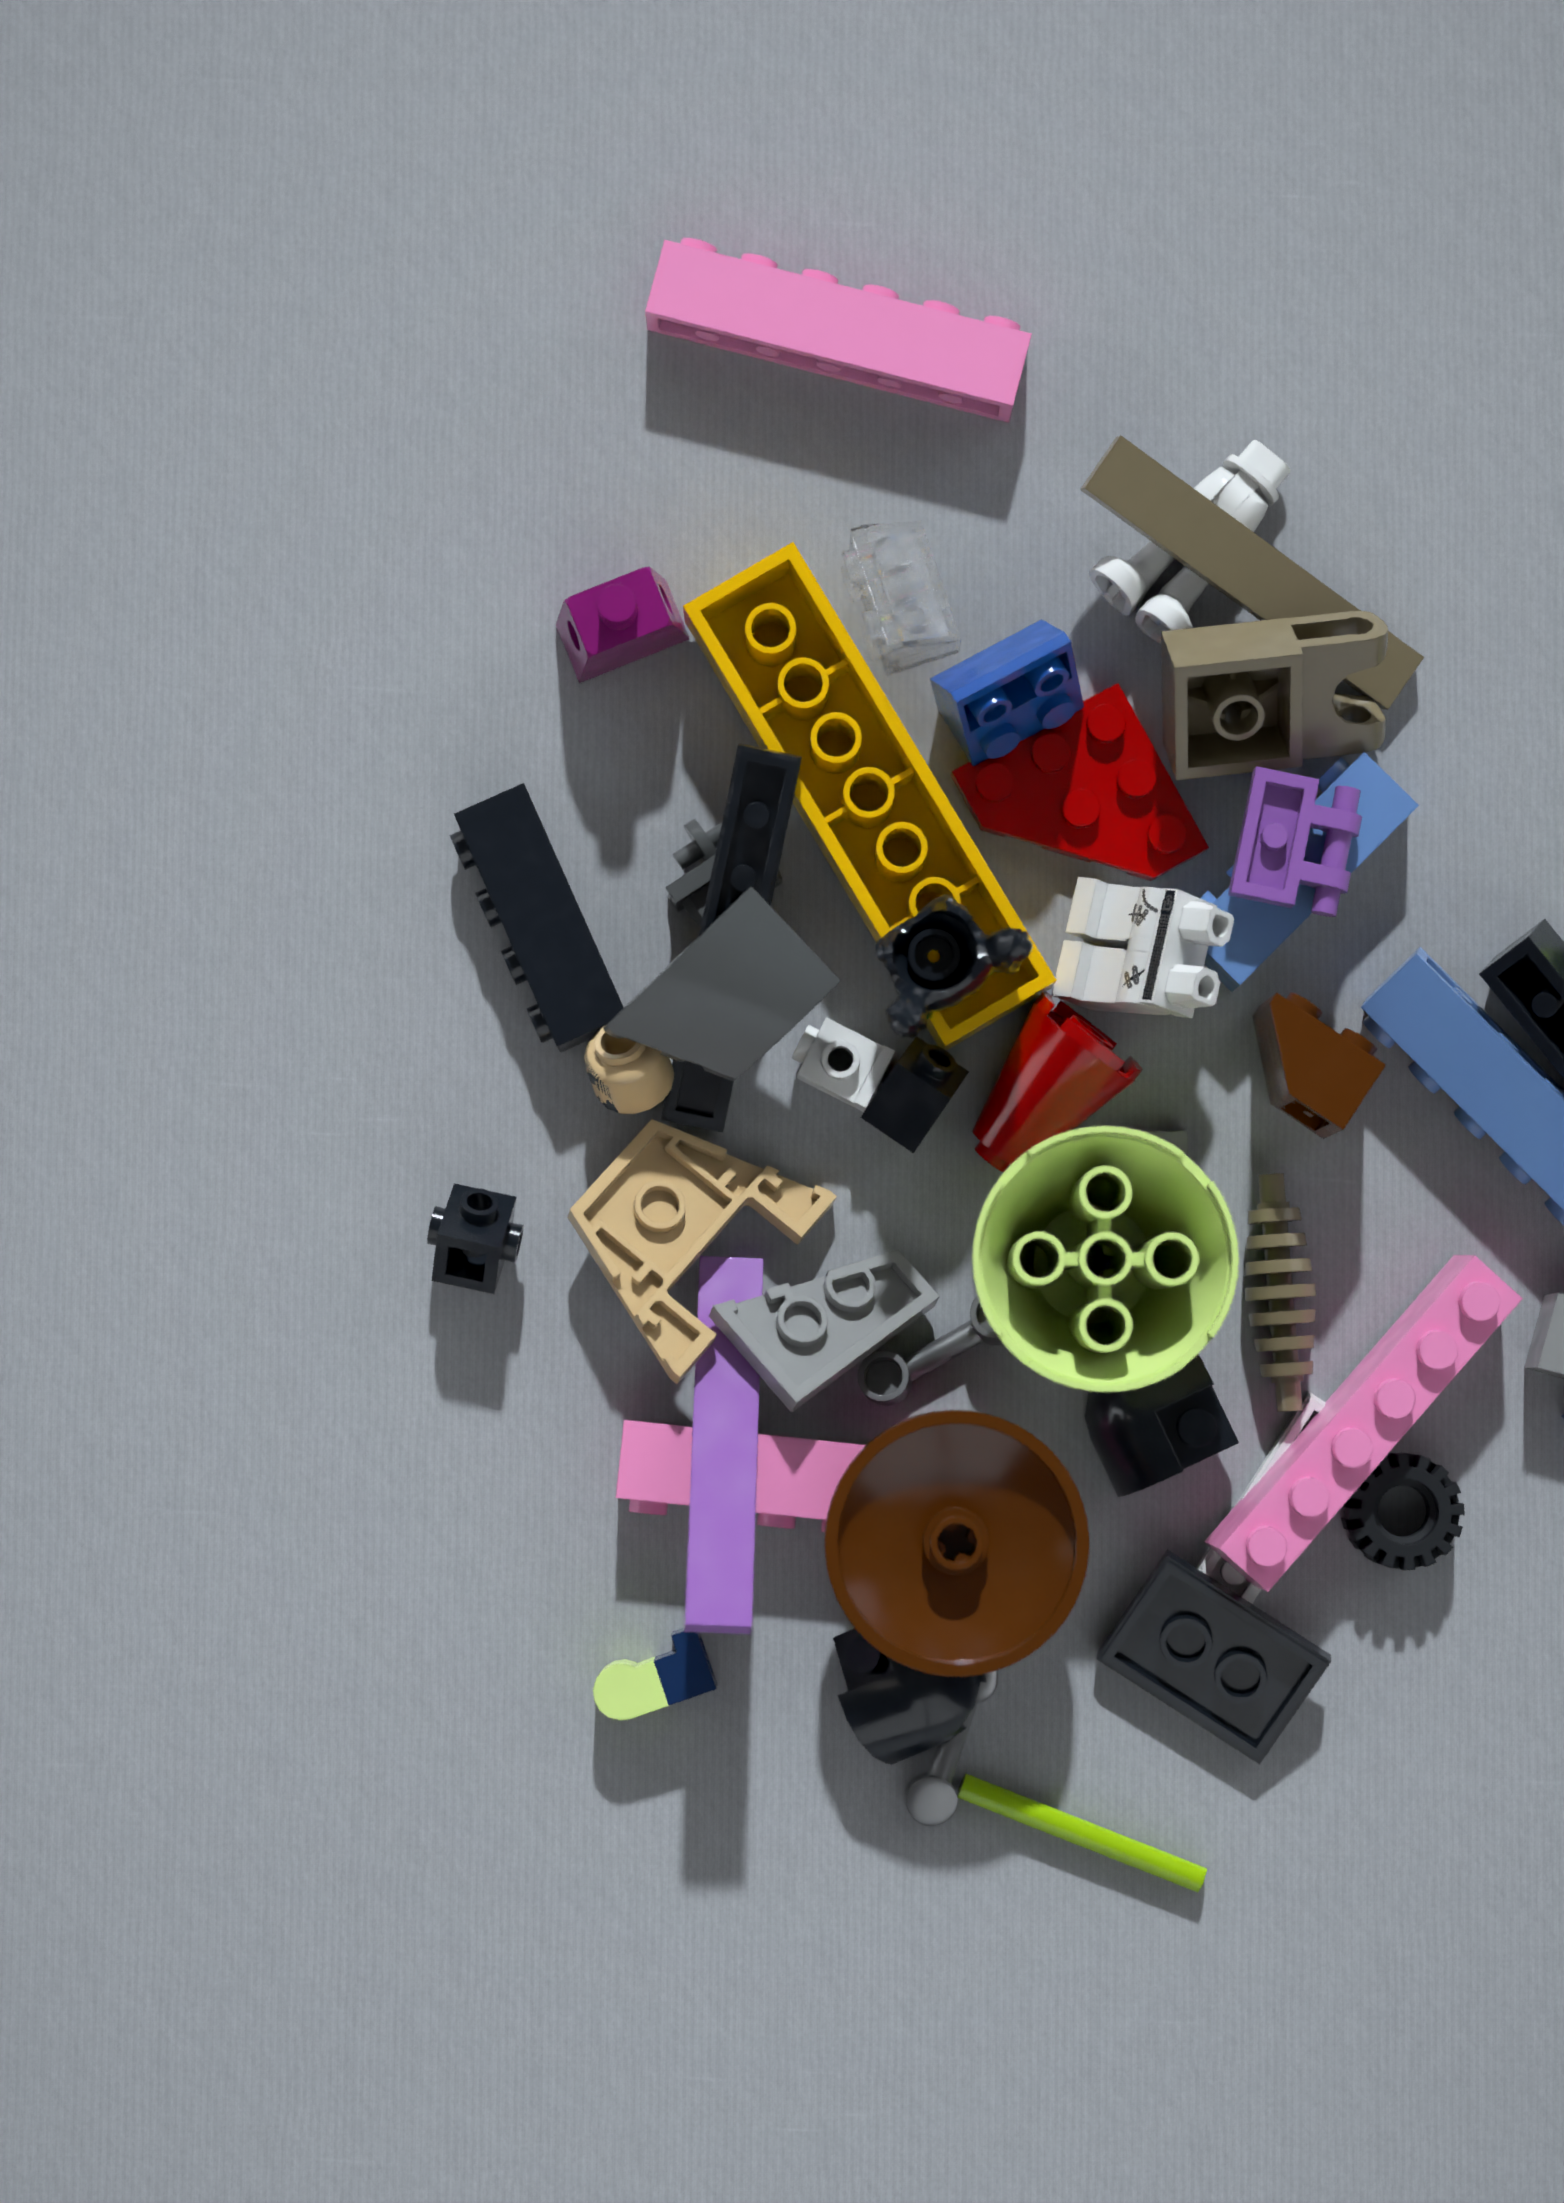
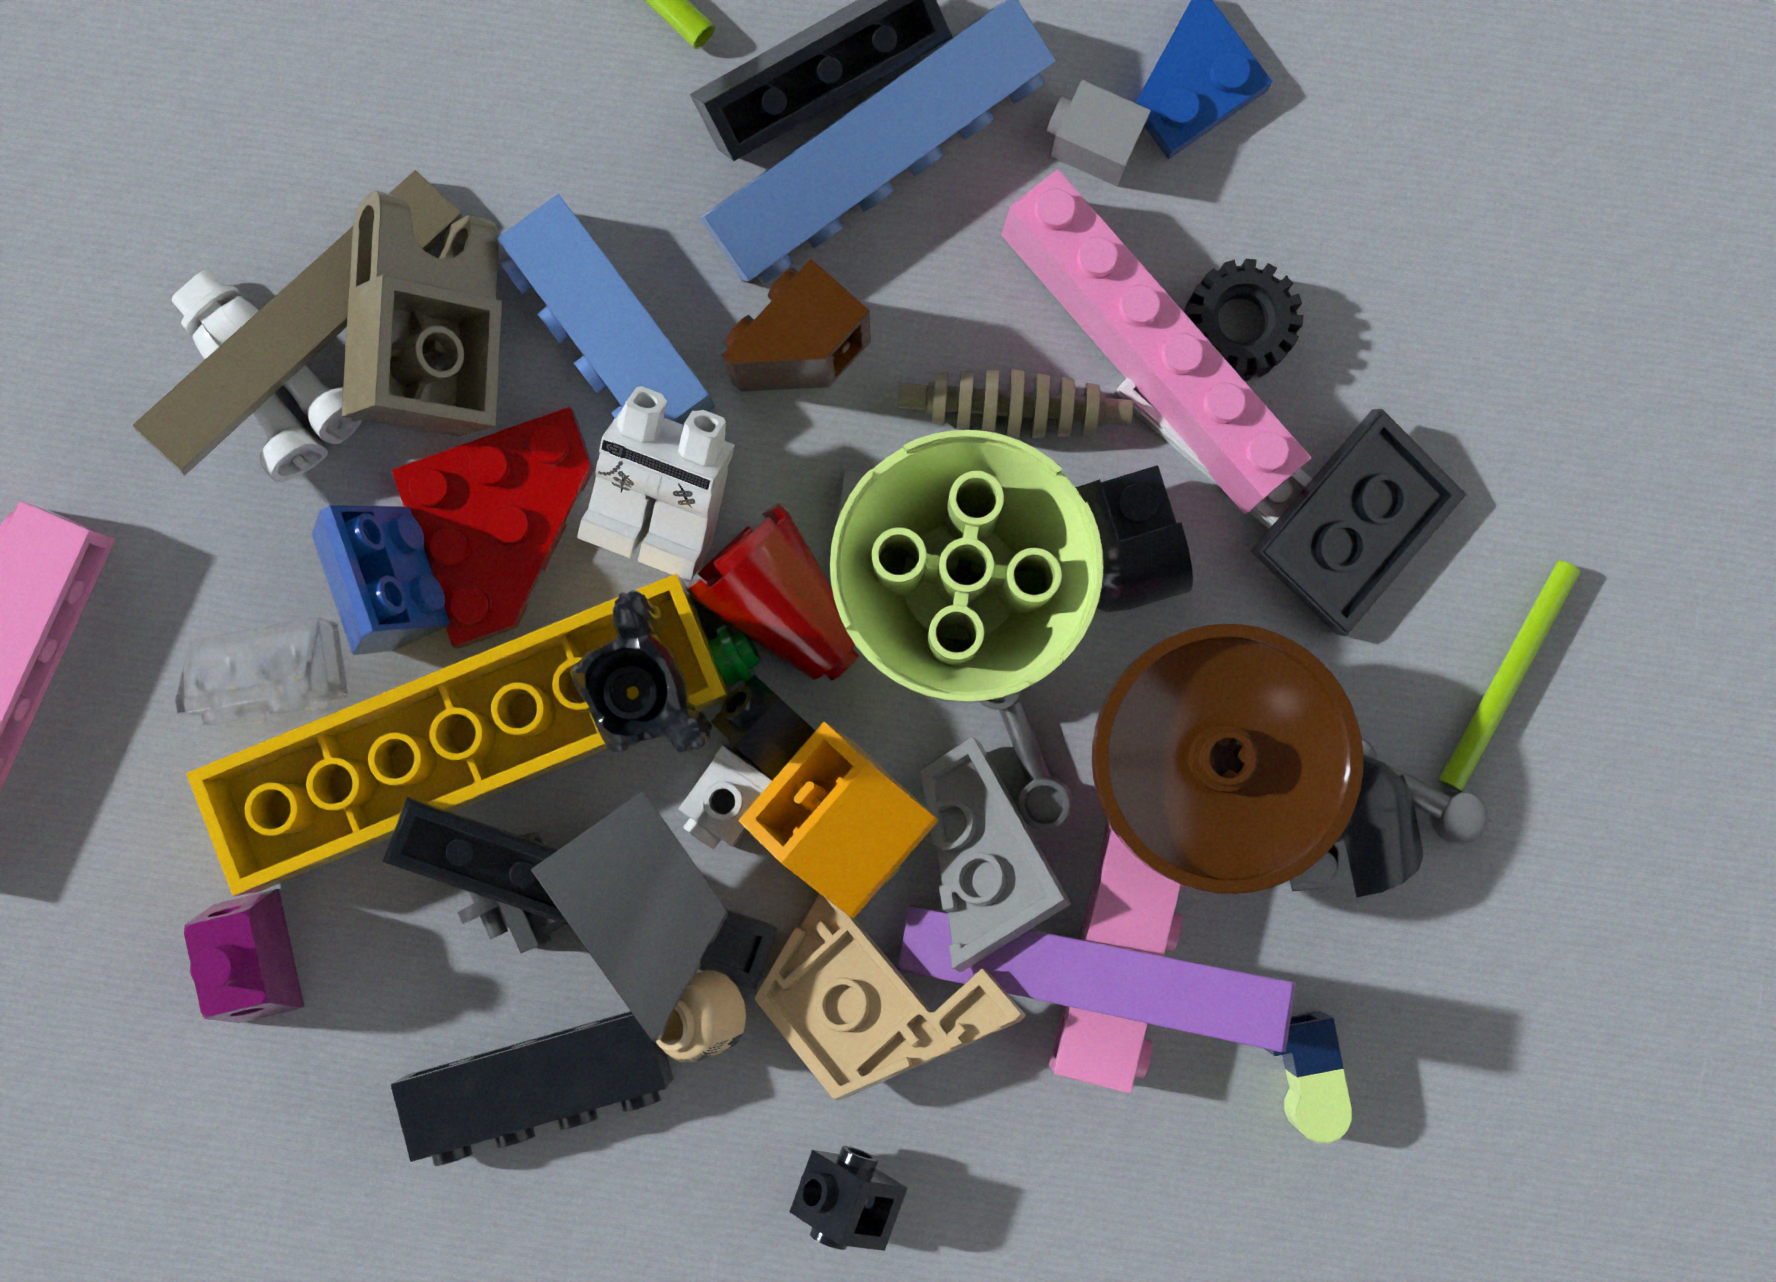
camera: 80 degrees left, 0 degrees up
medium lavender plate [1228,766,1362,917] -> none
none -> green plate [708,624,762,686]
none -> light orange slope [738,722,939,918]

